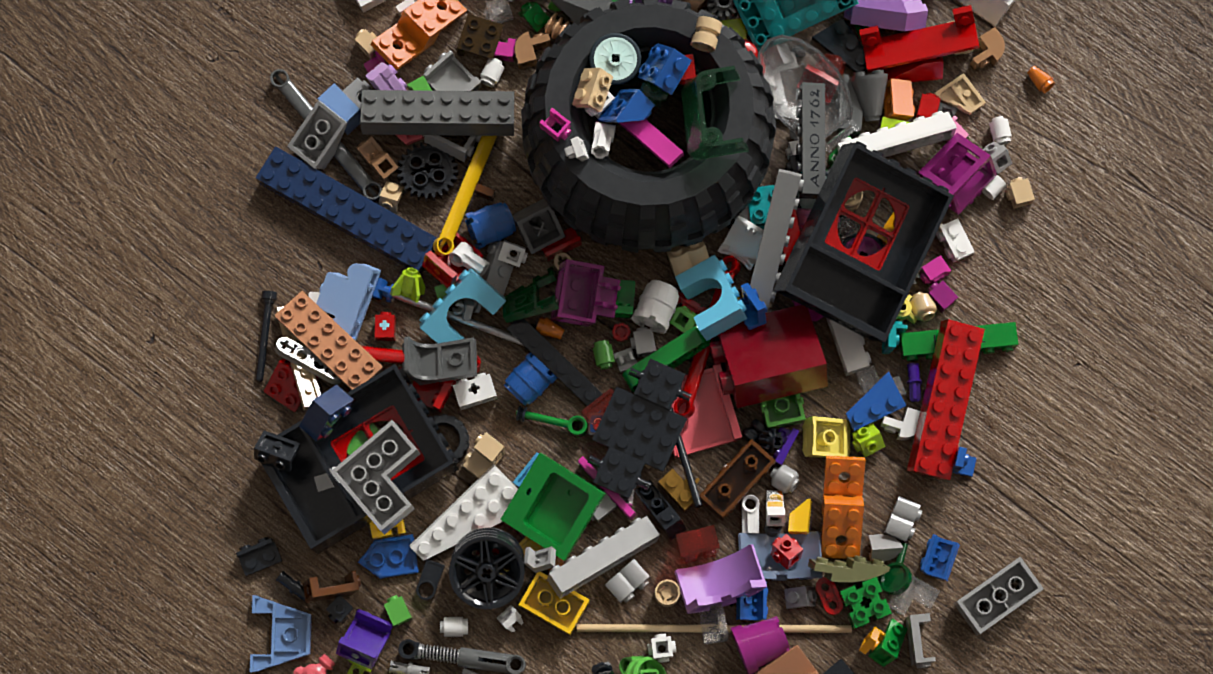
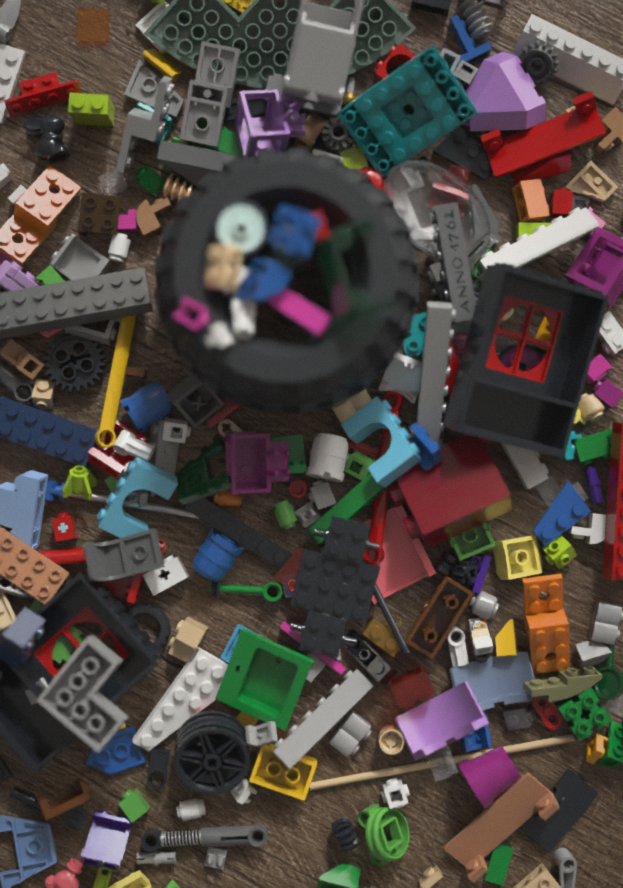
camera: 10 degrees left, 10 degrees up
tan wheel [690,16,722,52] -> none
red brick [771,534,803,570] -> none
dark grey cone [850,70,888,121] -> none

